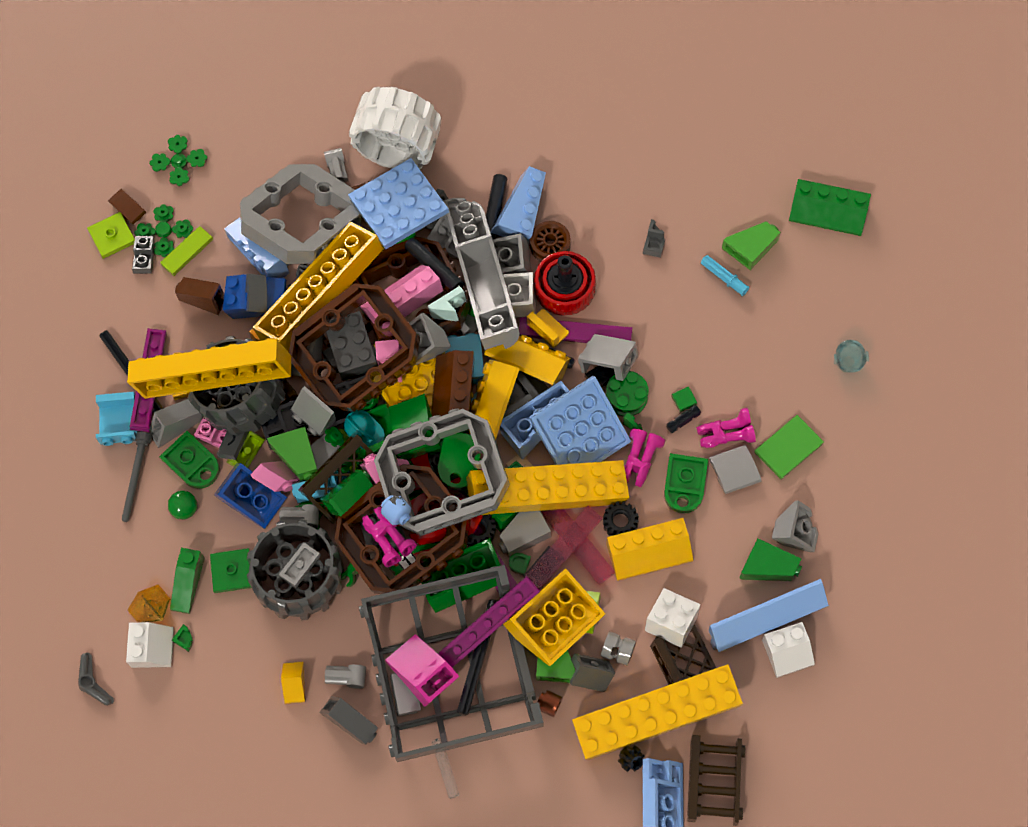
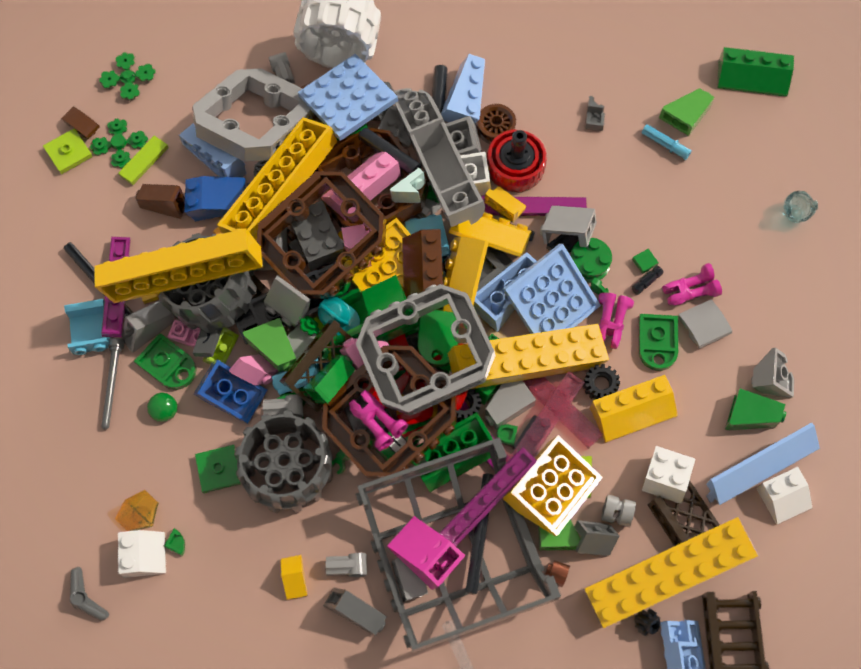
camera: 10 degrees left, 0 degrees up
dark grey slope [132,236,154,274] -> none
green slope [170,547,205,614] -> none
dark grey slope [245,274,267,313] -> none
light grey plate [279,542,321,588] -> none
light blue head [381,495,411,525] -> none
light grey slope [409,313,451,365] -> none
bright green tile [754,415,824,480] -> none

